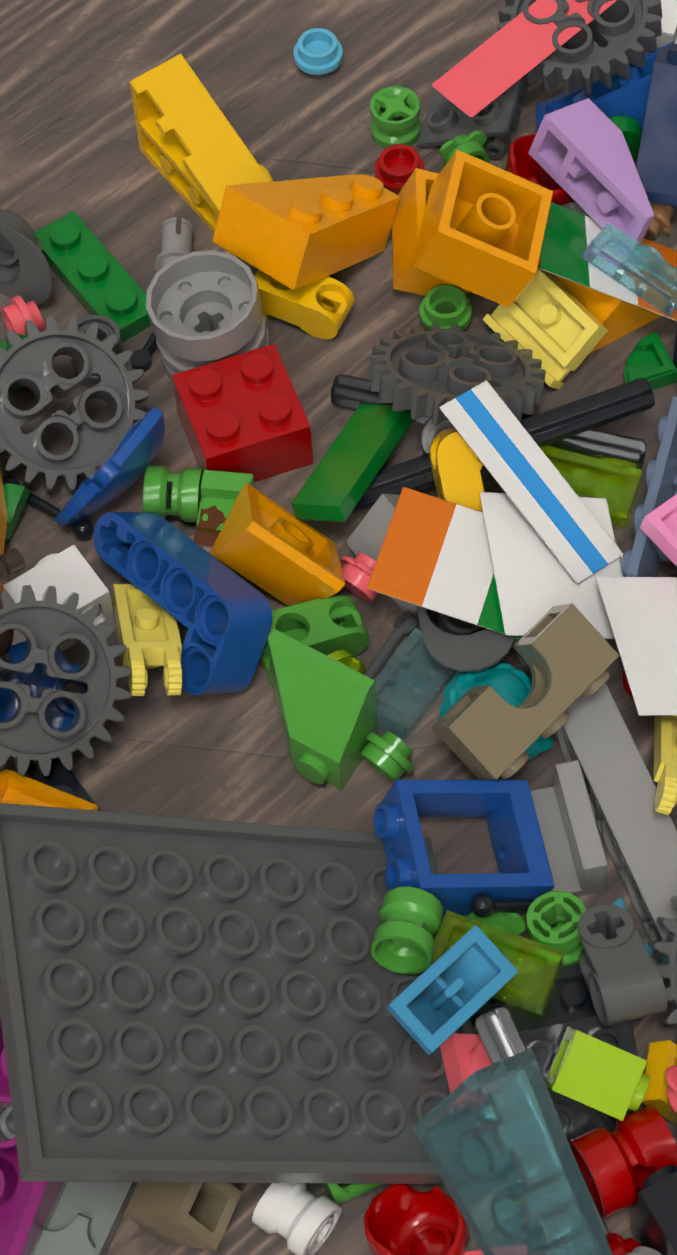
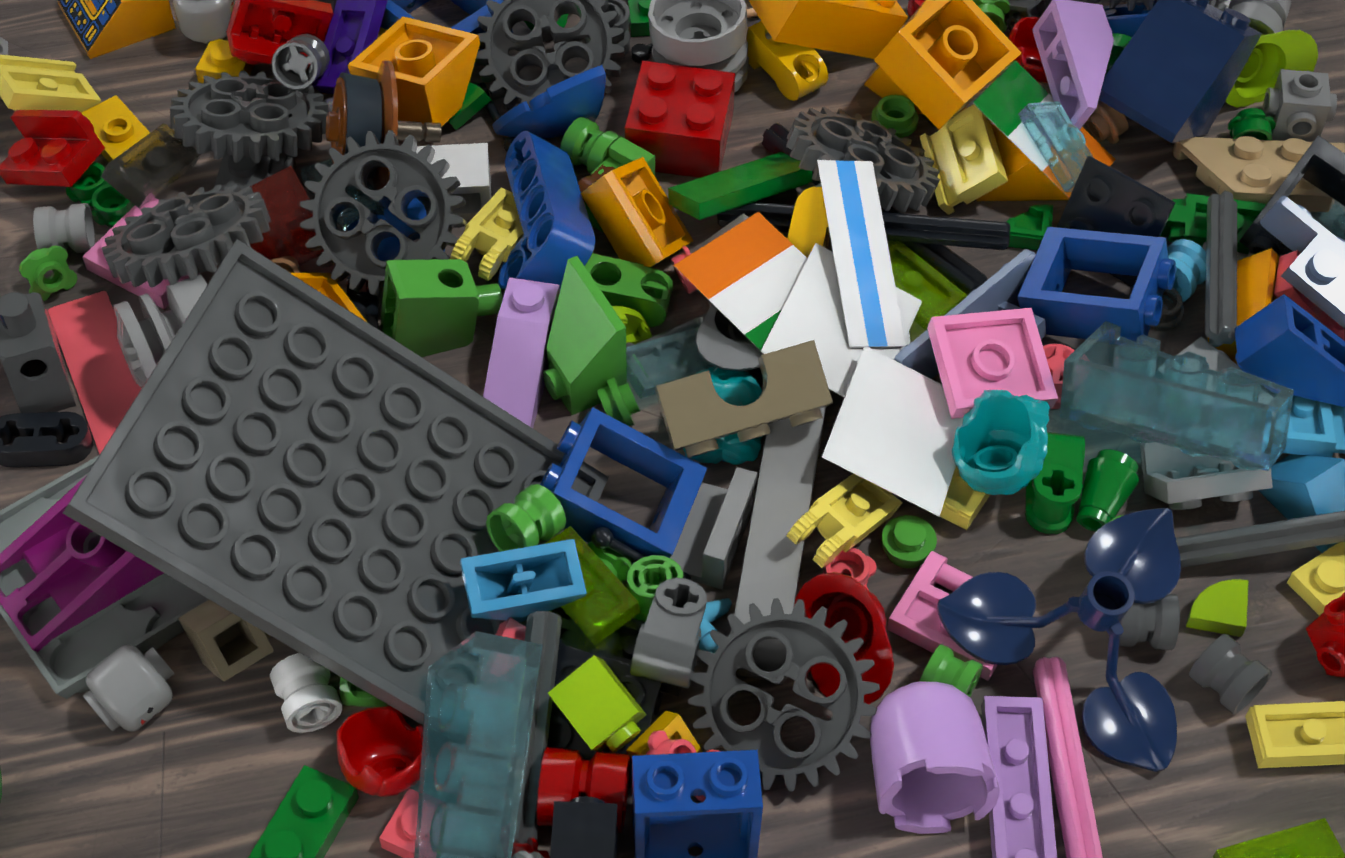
camera: 25 degrees right, 5 degrees down
none -> bright green torso [380,259,503,357]
none -> lavender slope [483,277,560,428]

